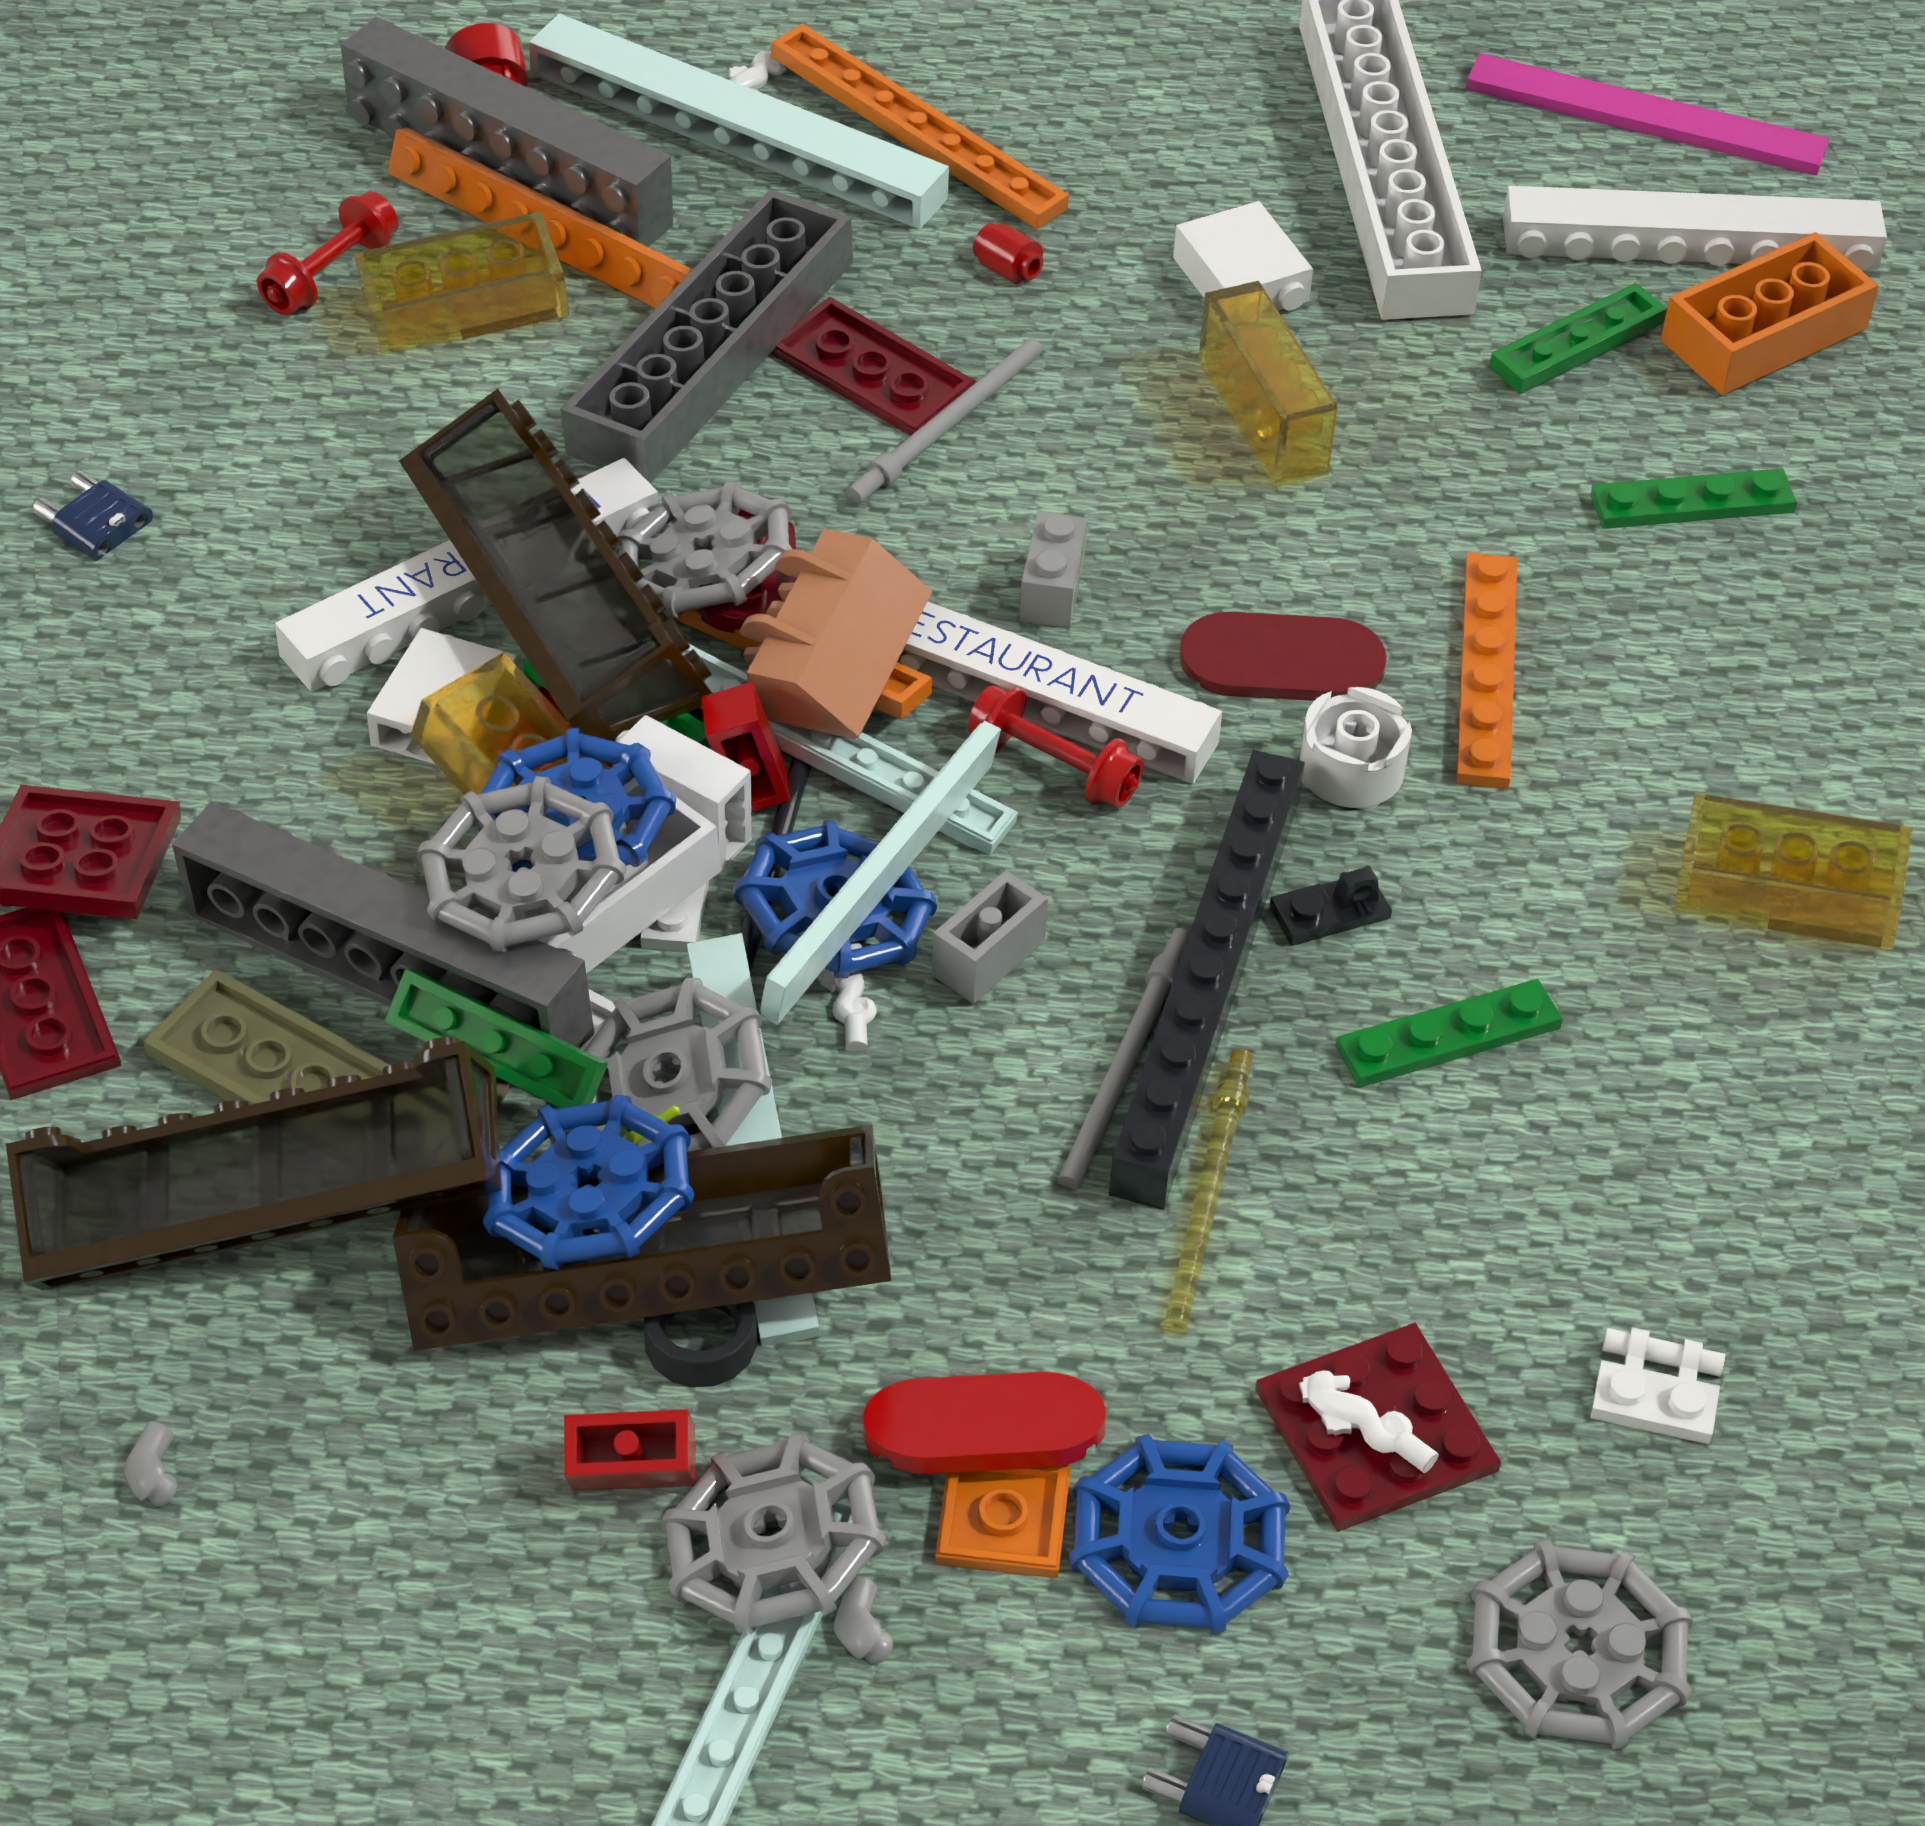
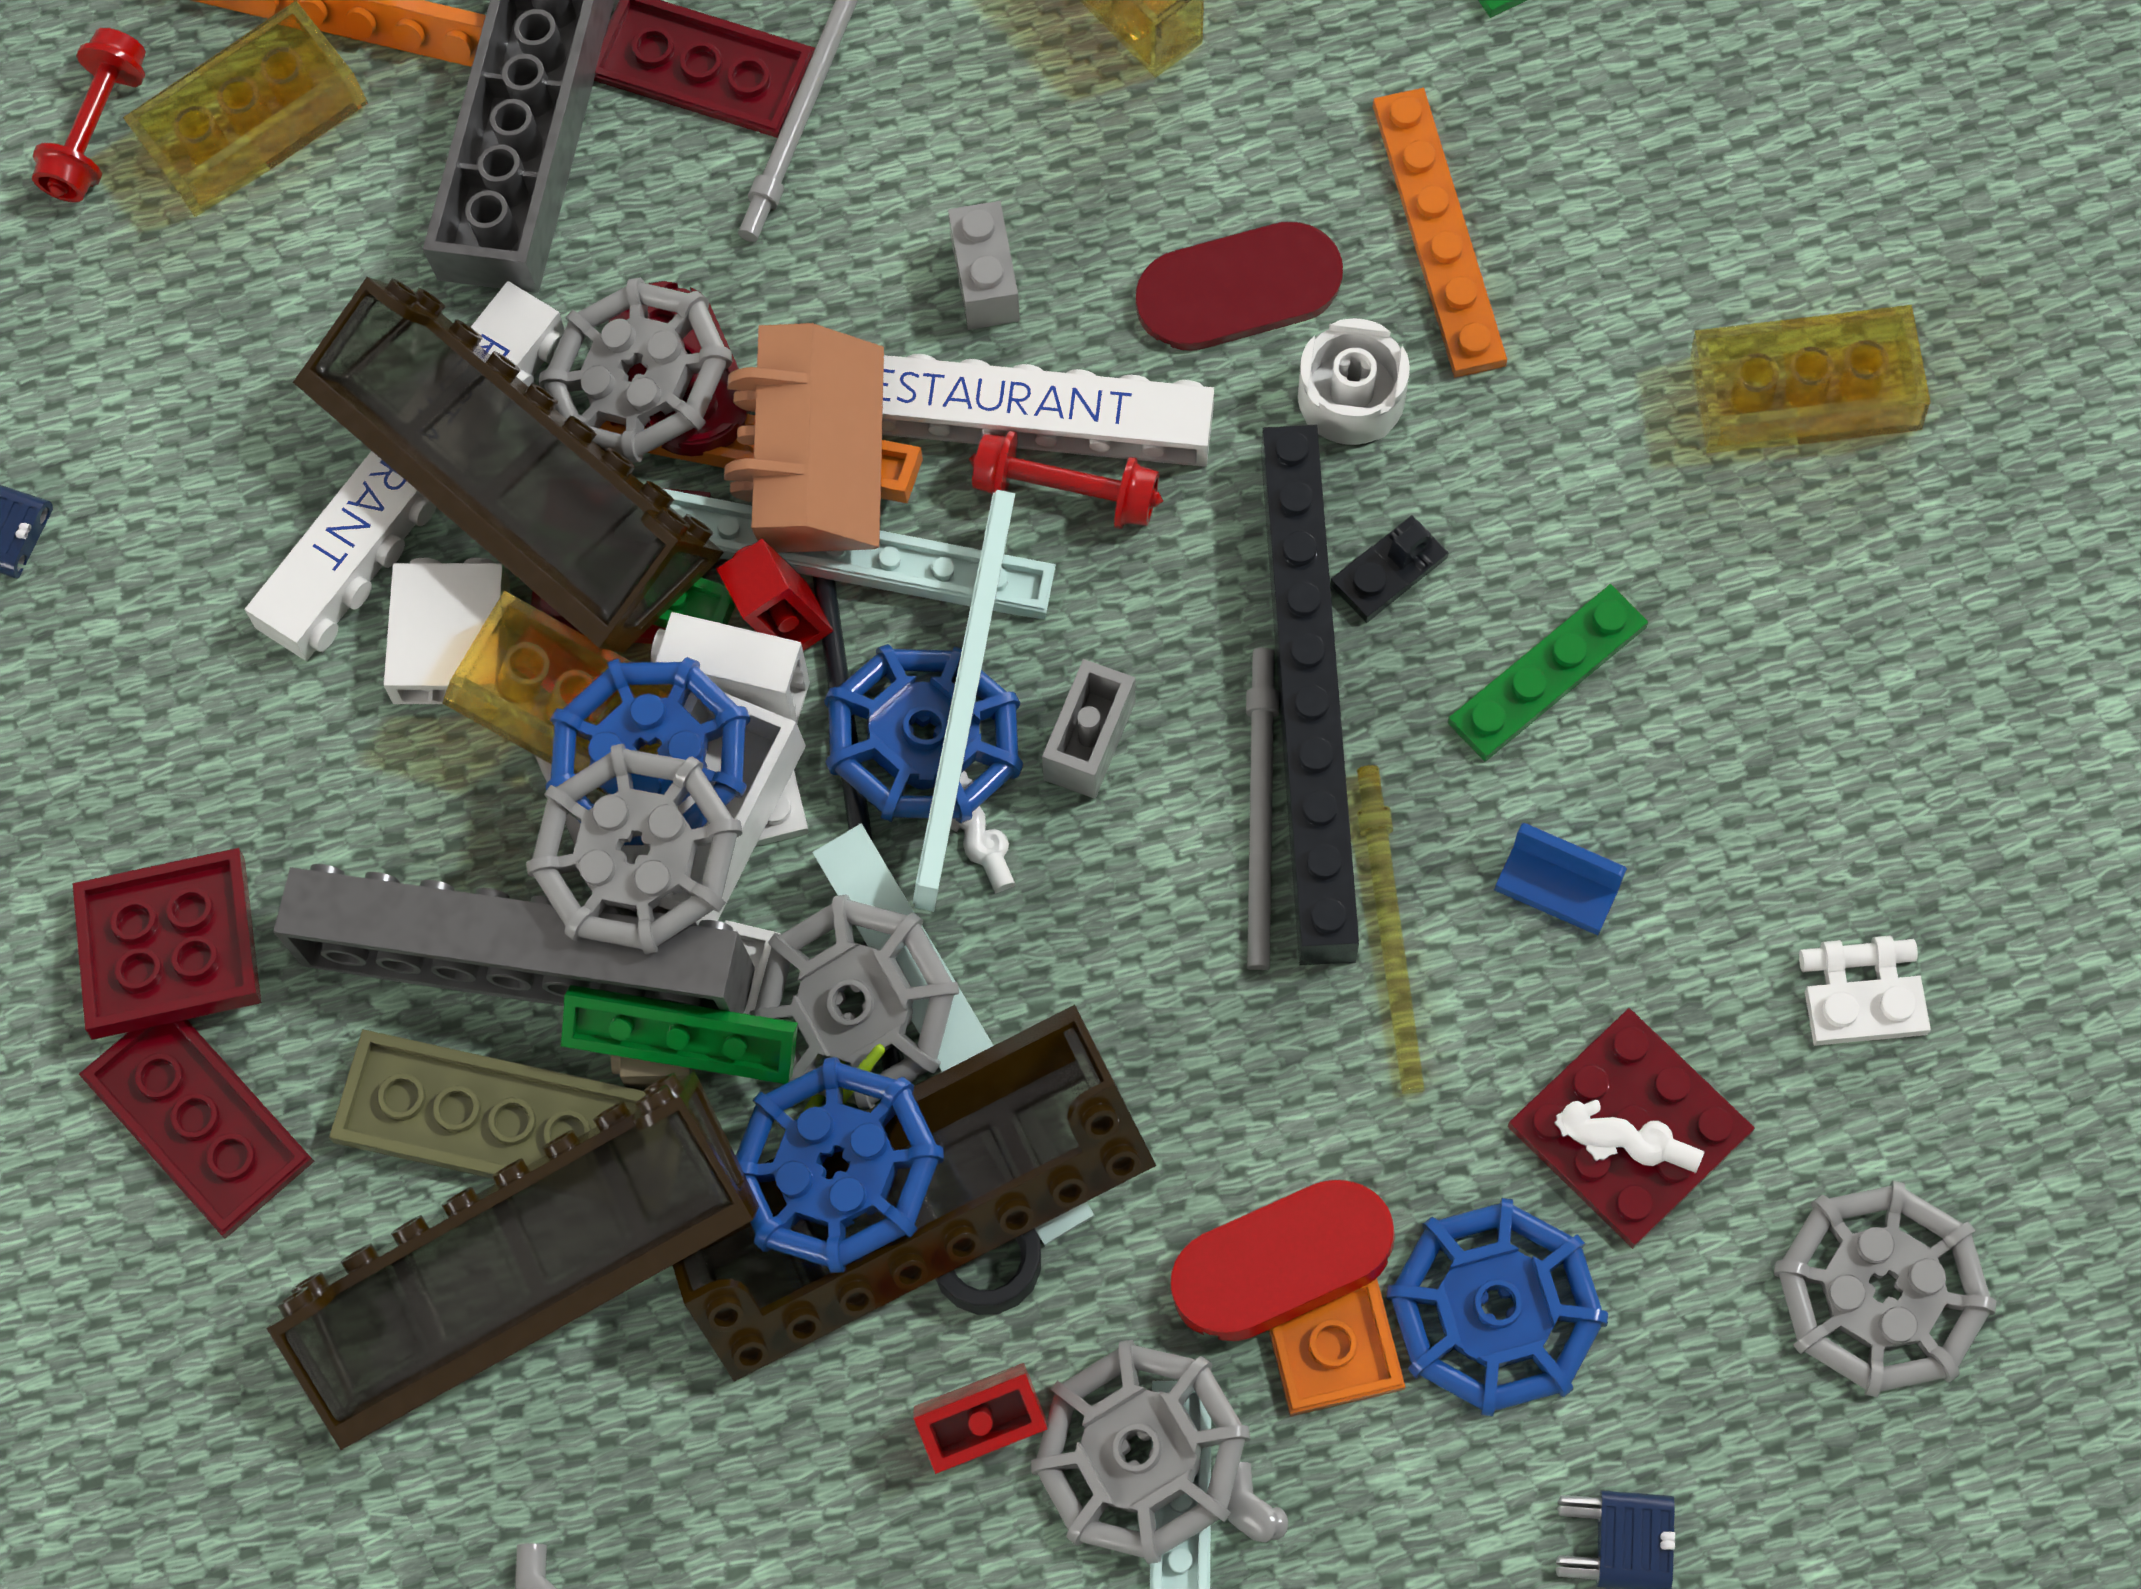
camera: 15 degrees left, 20 degrees up
none -> blue panel [1494,823,1627,936]

